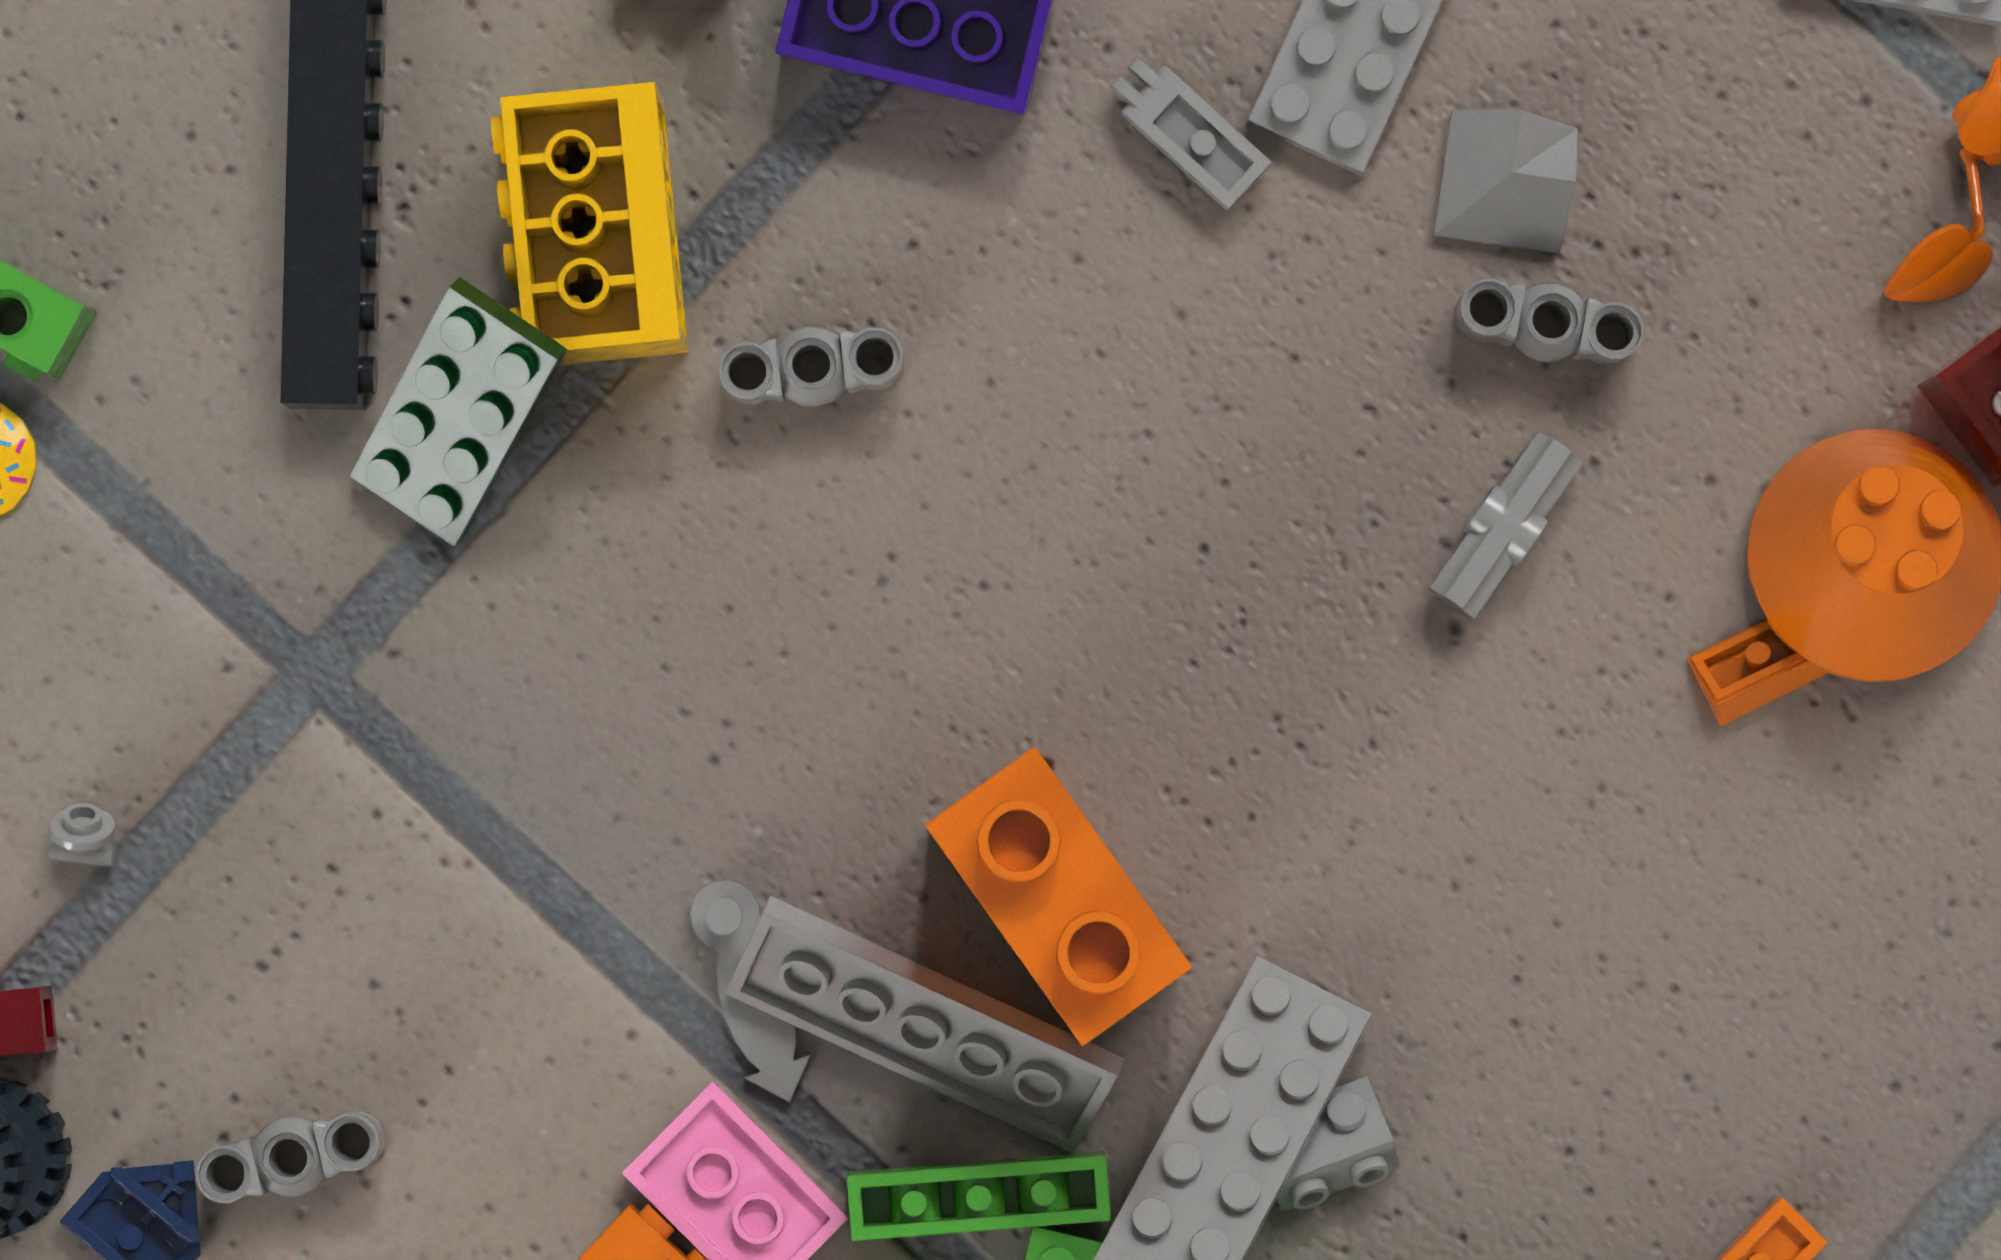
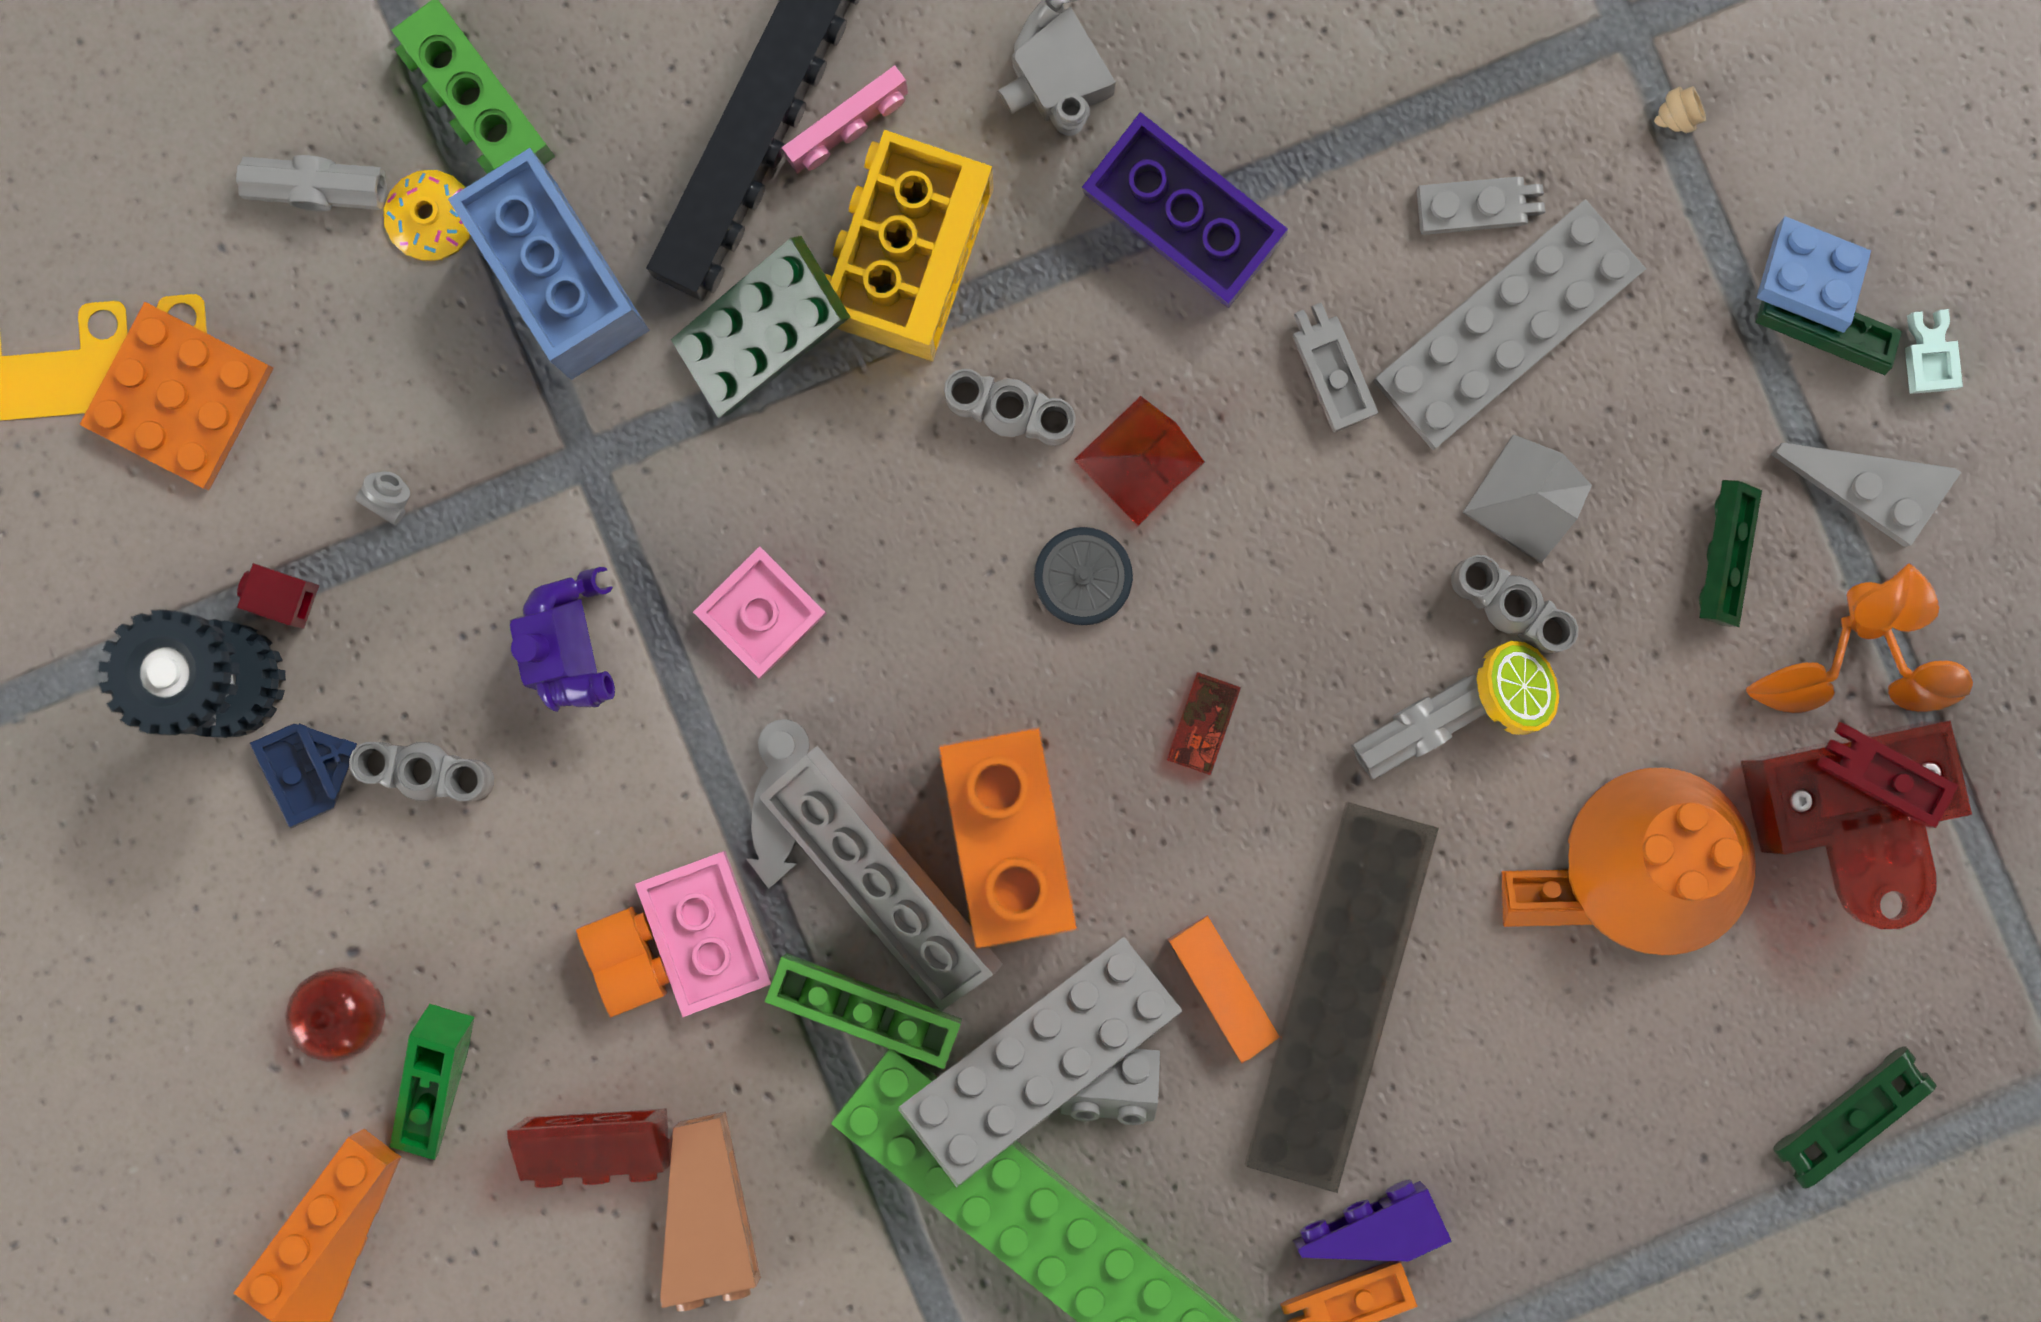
camera: 25 degrees right, 0 degrees up
none -> medium blue brick [448,148,650,380]
none -> dark purple torso [509,567,615,712]
none -> bright pink plate [693,546,827,679]
none -> bright pink plate [782,65,908,173]
none -> dark grey wheel [1034,527,1133,625]
none -> clear red slope [1074,396,1205,527]
none -> clear red tile [1166,672,1241,776]
none -> orange slope [1167,915,1280,1064]
none -> clear smoke plate [1245,802,1439,1193]
none -> dark purple slope [1293,1180,1452,1262]
none -> tile [1476,641,1560,735]
none -> dark green plate [1699,480,1762,627]

